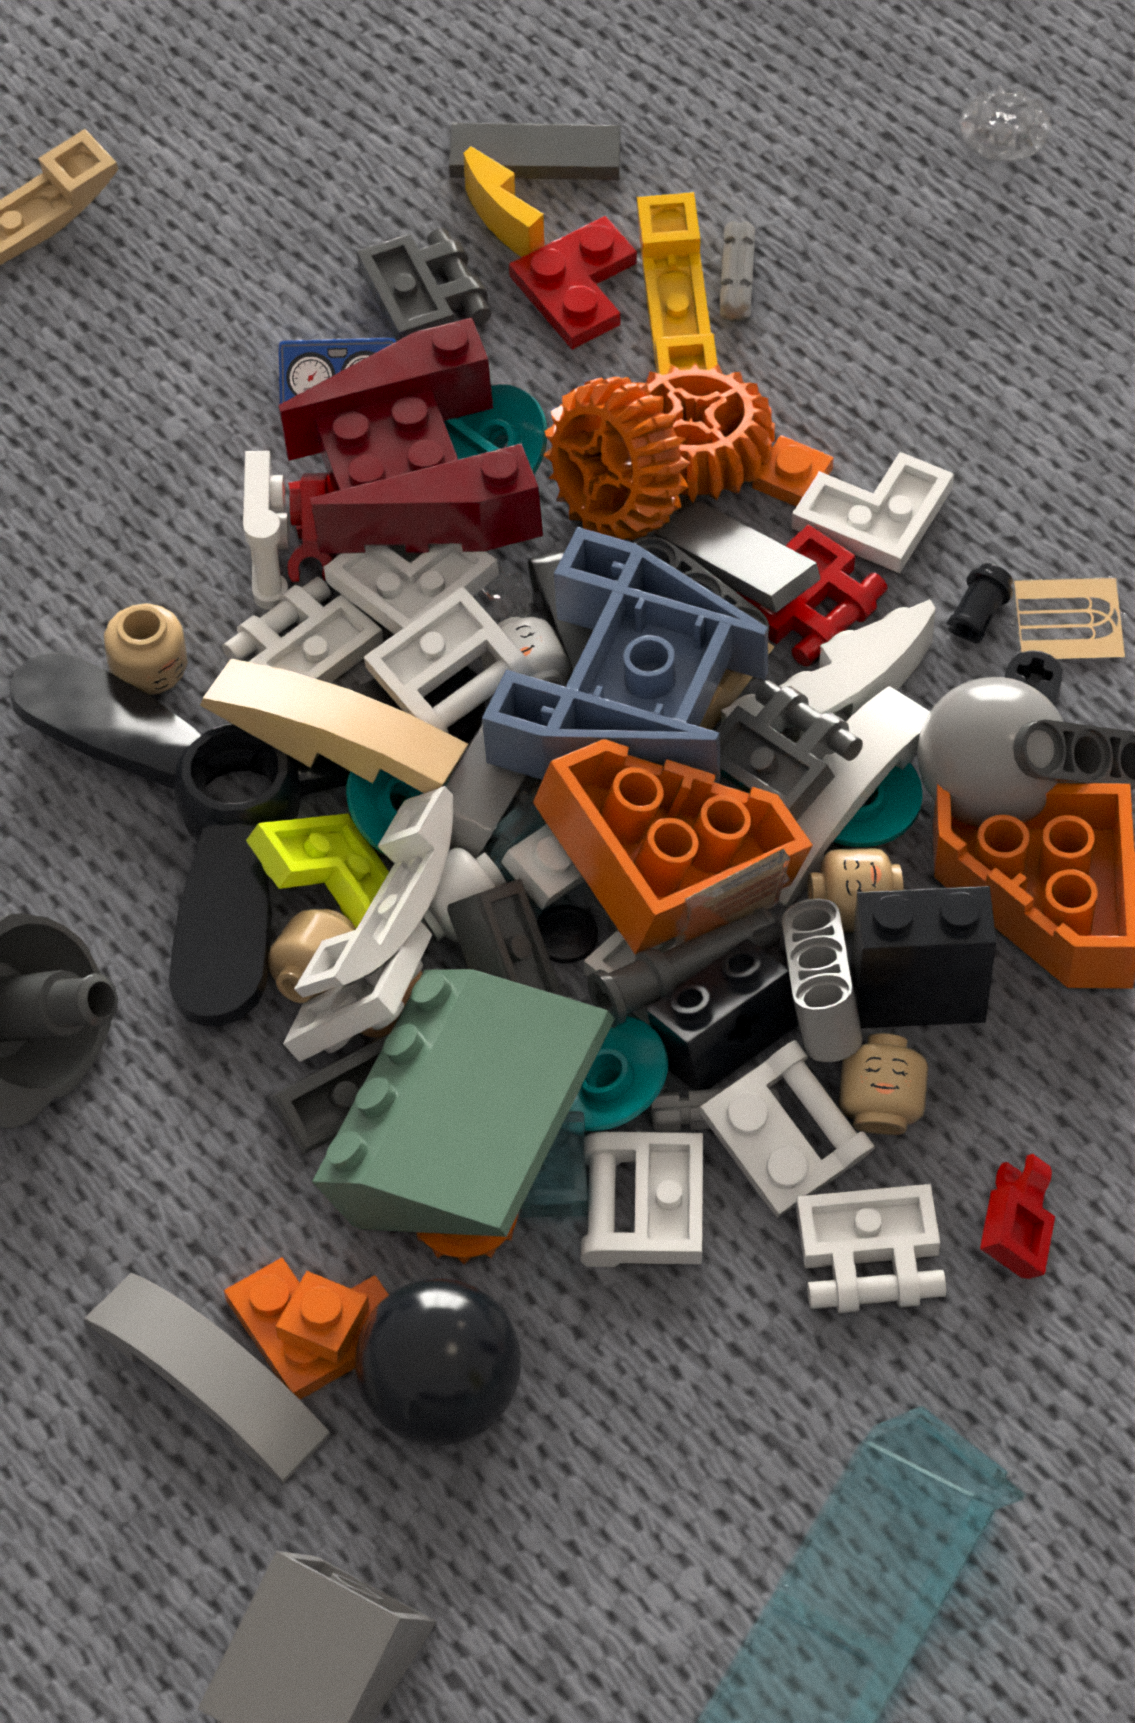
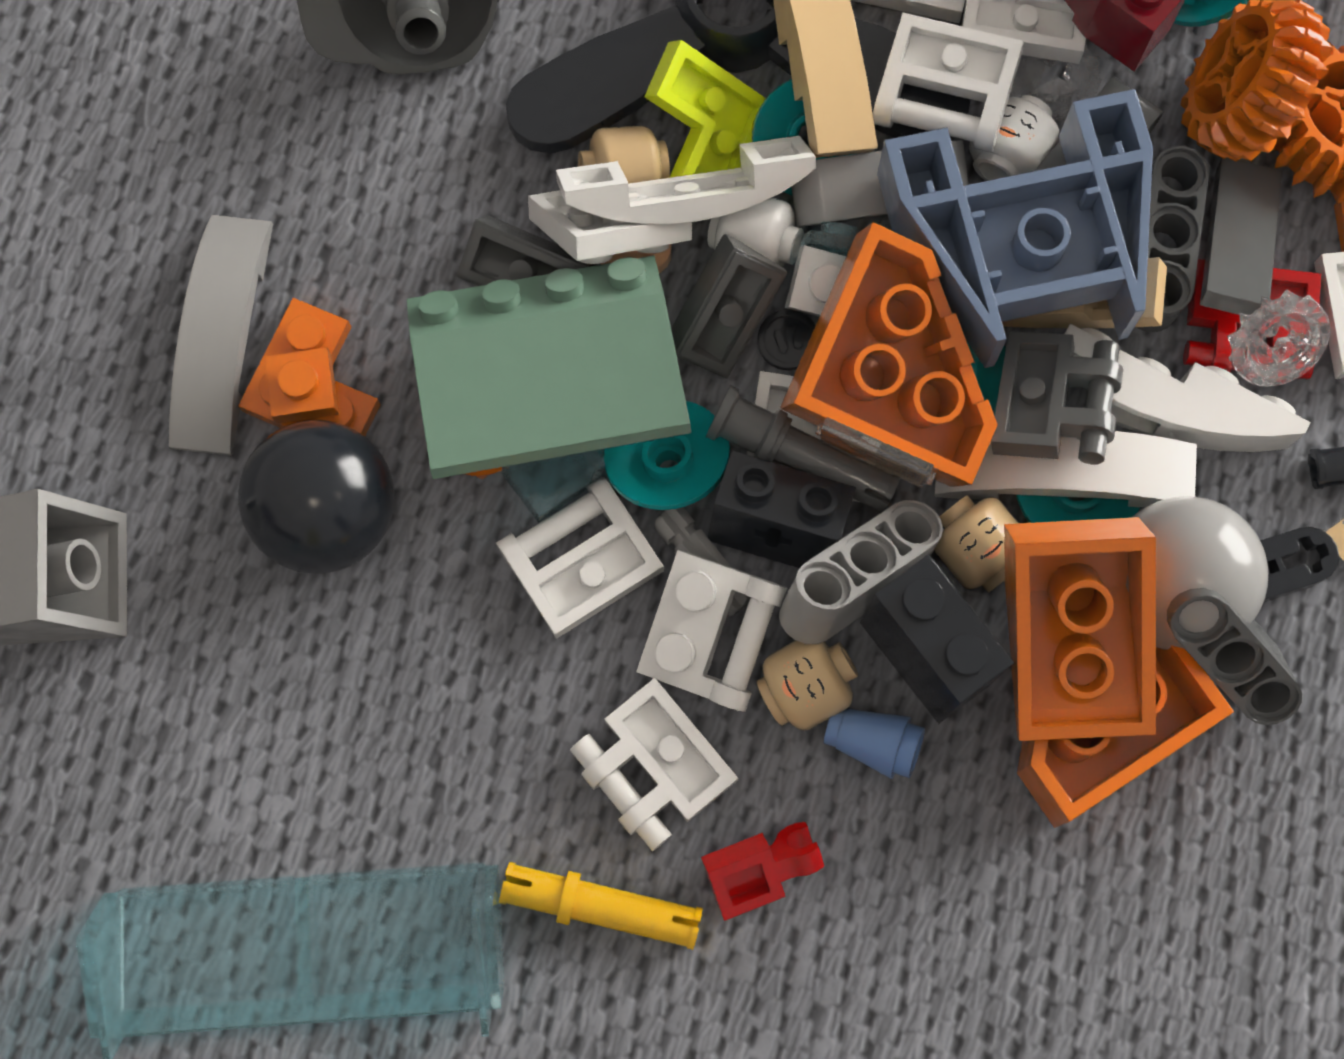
camera: 55 degrees right, 20 degrees up
none -> yellow pin [499,861,703,950]
none -> medium blue cone [824,709,925,779]
none -> orange slope [1004,517,1156,741]
none -> clear gear [1227,289,1331,387]

